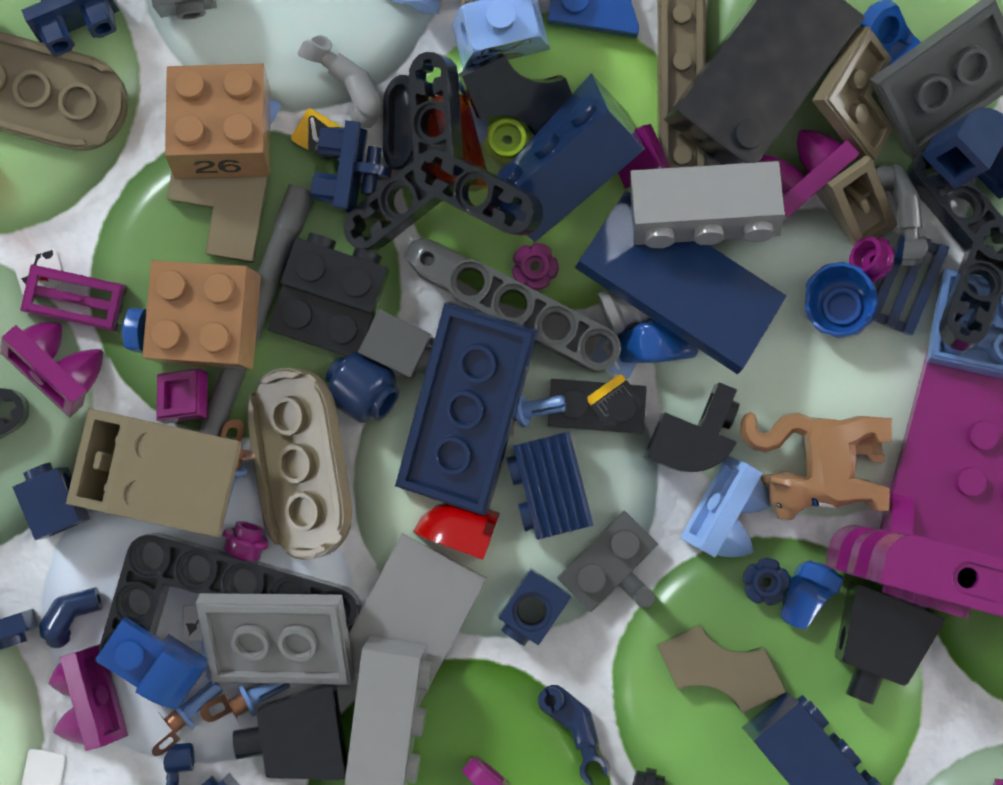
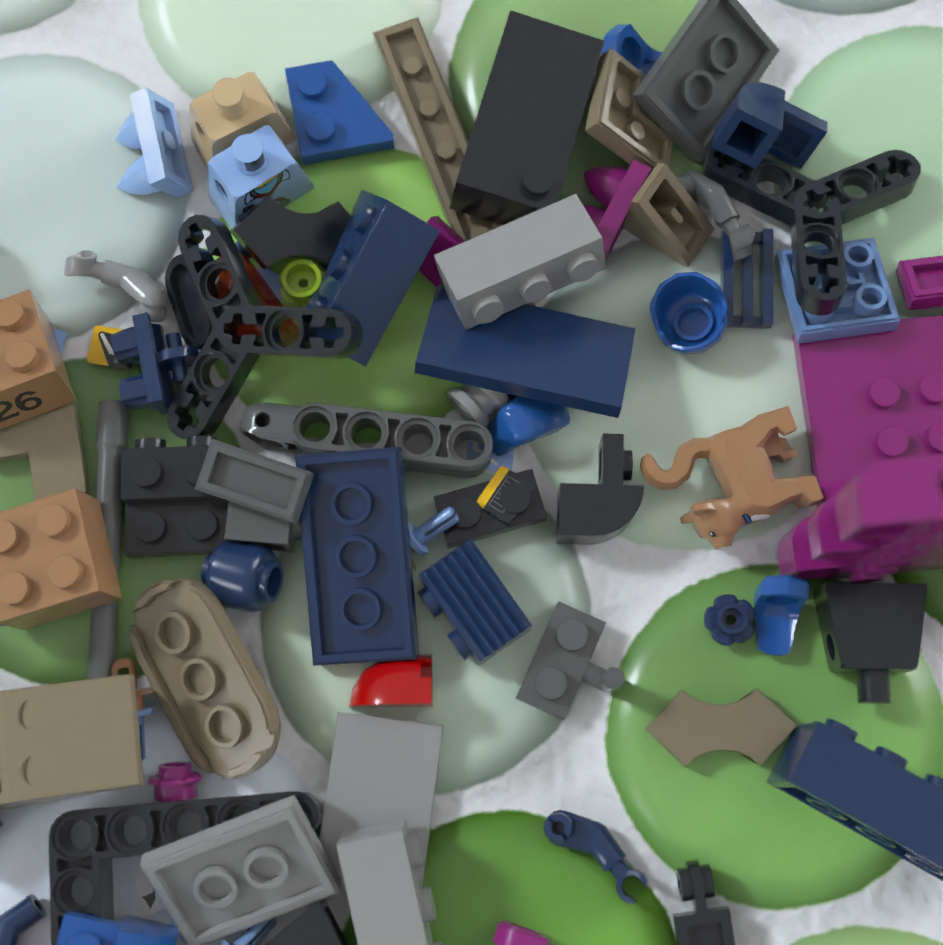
camera: 25 degrees left, 10 degrees down
magenta tile [156,368,208,424] -> none
dark blue brick [498,567,571,646] -> none
magenta plate [512,243,559,290] -> none
light blue tile [680,456,770,558] -> none
magenta plate [849,236,895,282] -> none
none -> dark grey tile [195,439,315,524]

